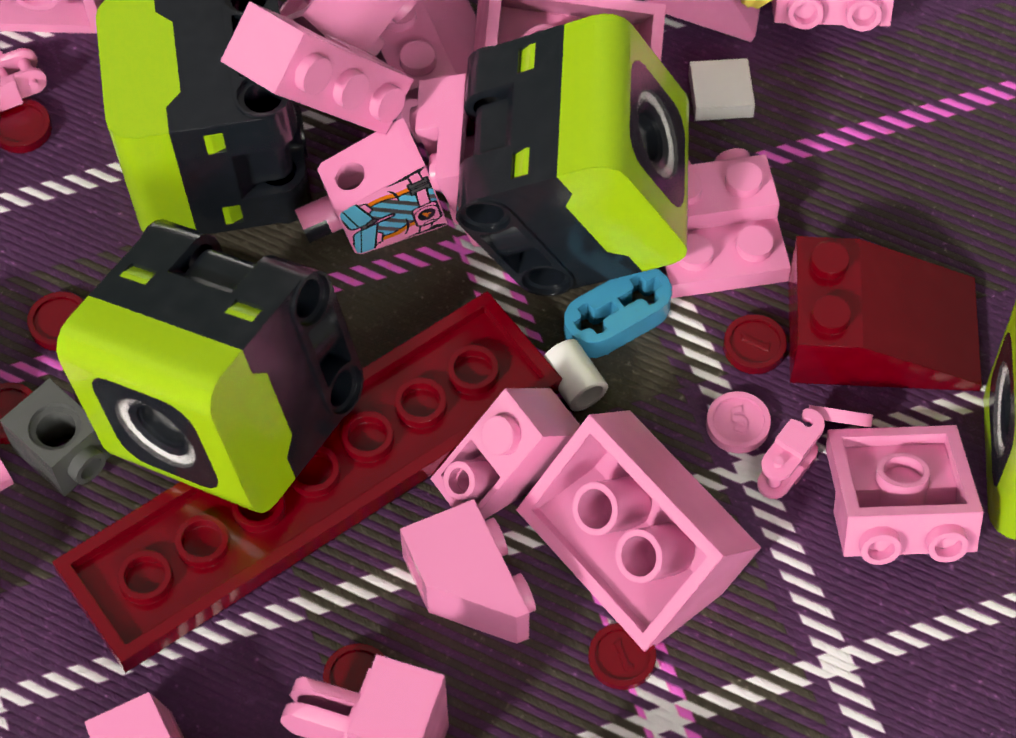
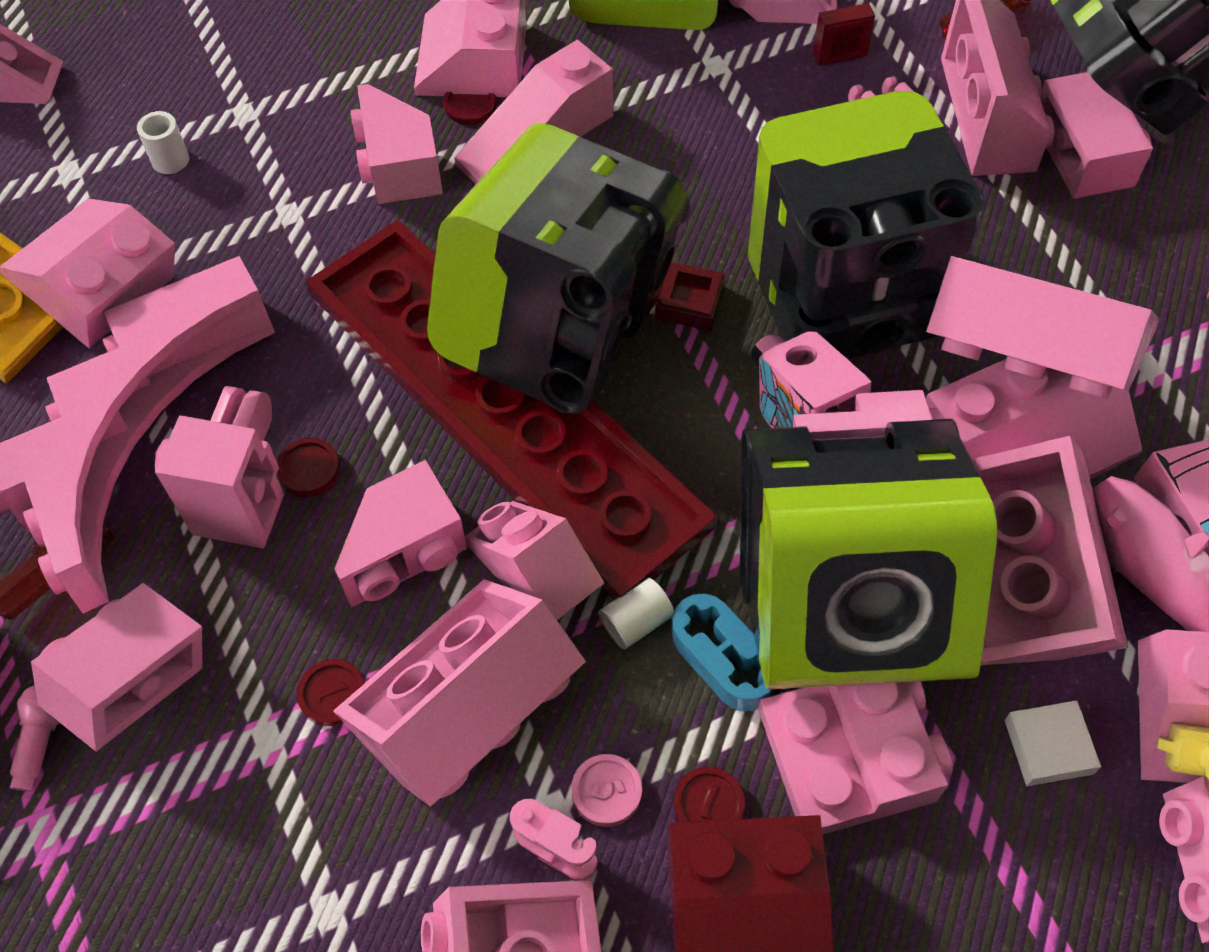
camera: 85 degrees right, 0 degrees up
bright pink arch [220,1,414,135] -> none
bright pink piece [809,405,873,428] -> none

